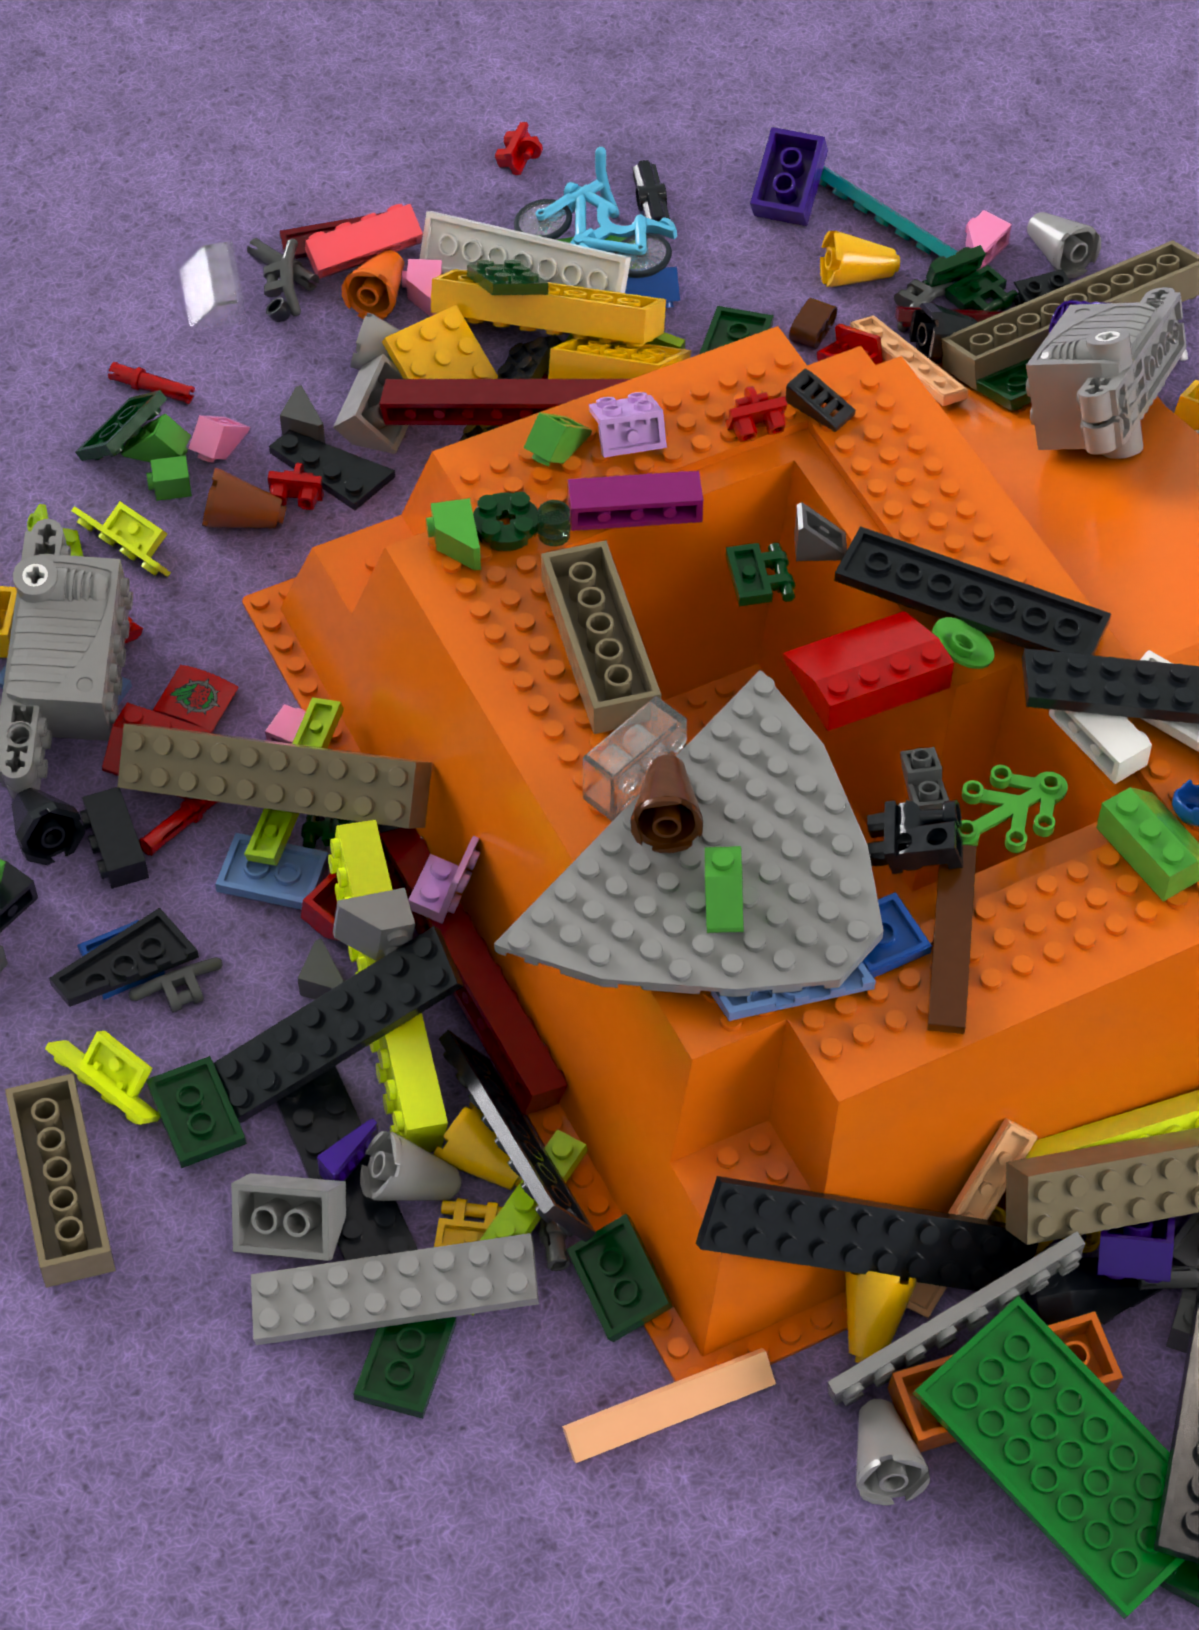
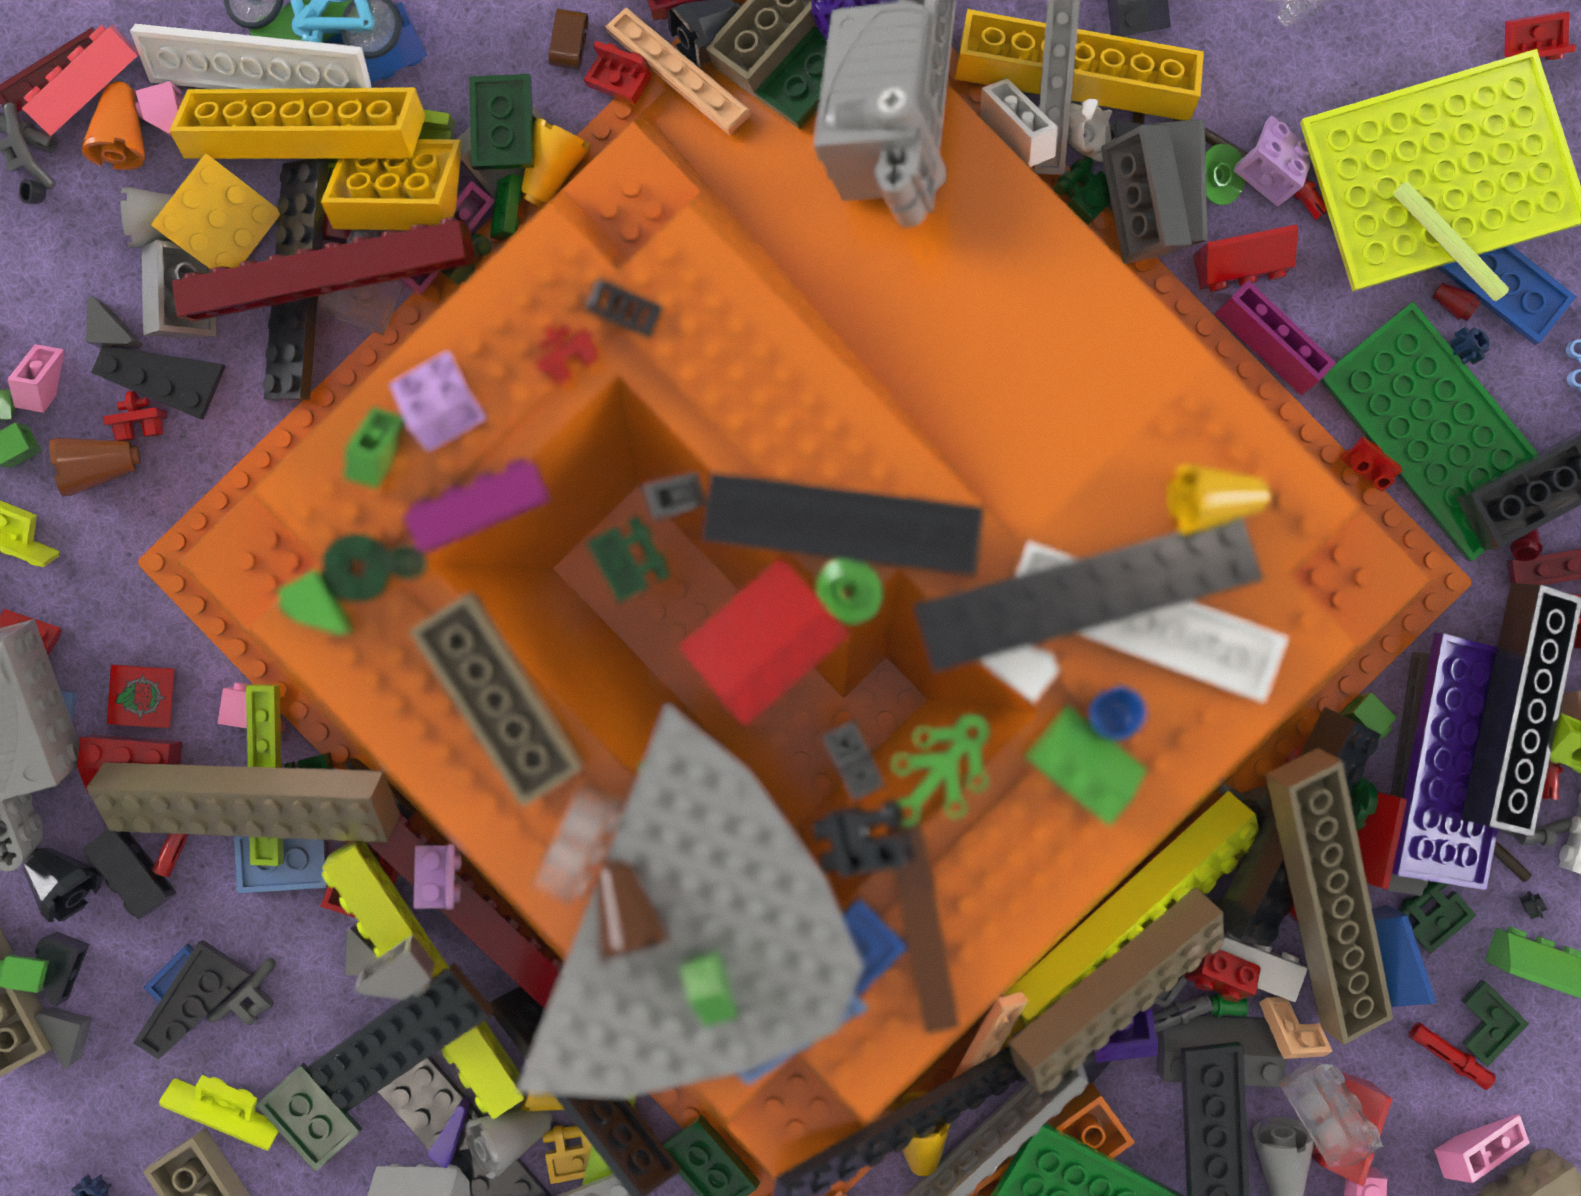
camera: 25 degrees left, 35 degrees up
dark green plate [467,260,548,295] -> none

